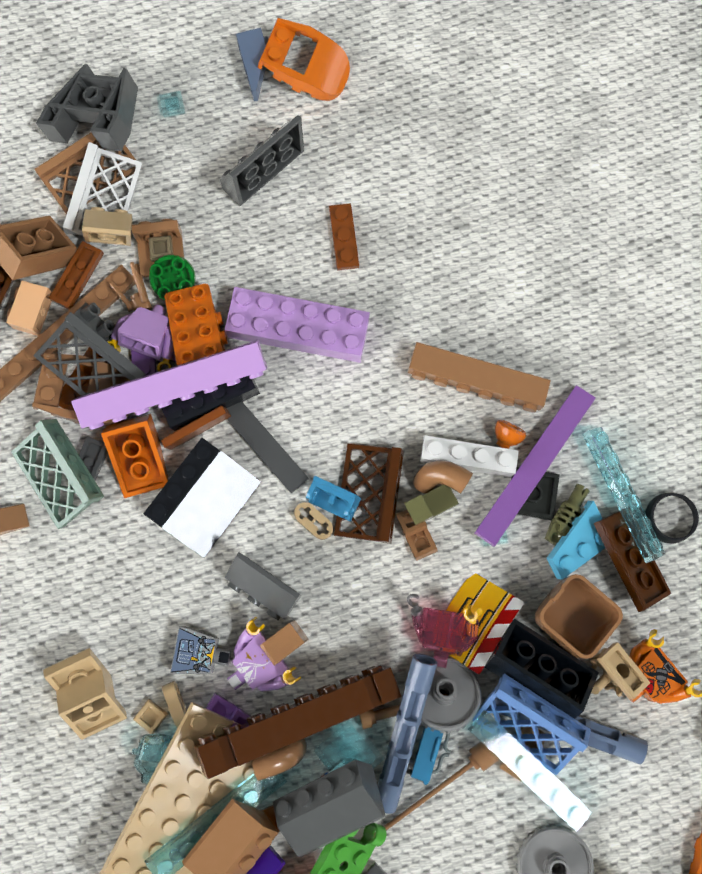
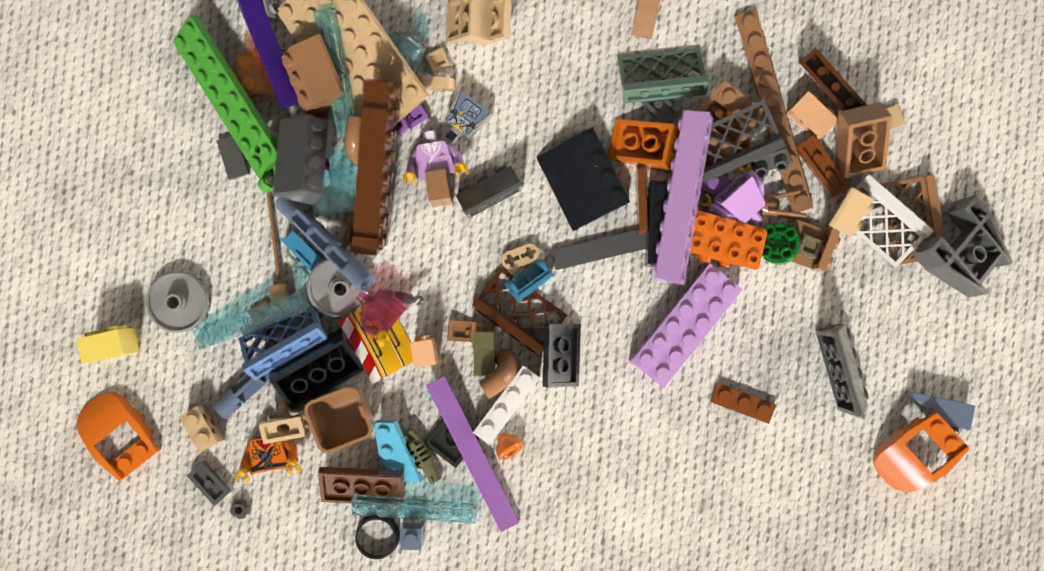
camera: 120 degrees right, 10 degrees up
clear light blue tile [159,91,186,118] -> none
medium nougat brick [408,342,551,412] -> none
none -> tan brick [179,404,225,453]
none -> sand blue brick [400,523,424,550]
none -> light nougat brick [410,334,440,368]
none -> black plate [542,324,581,388]

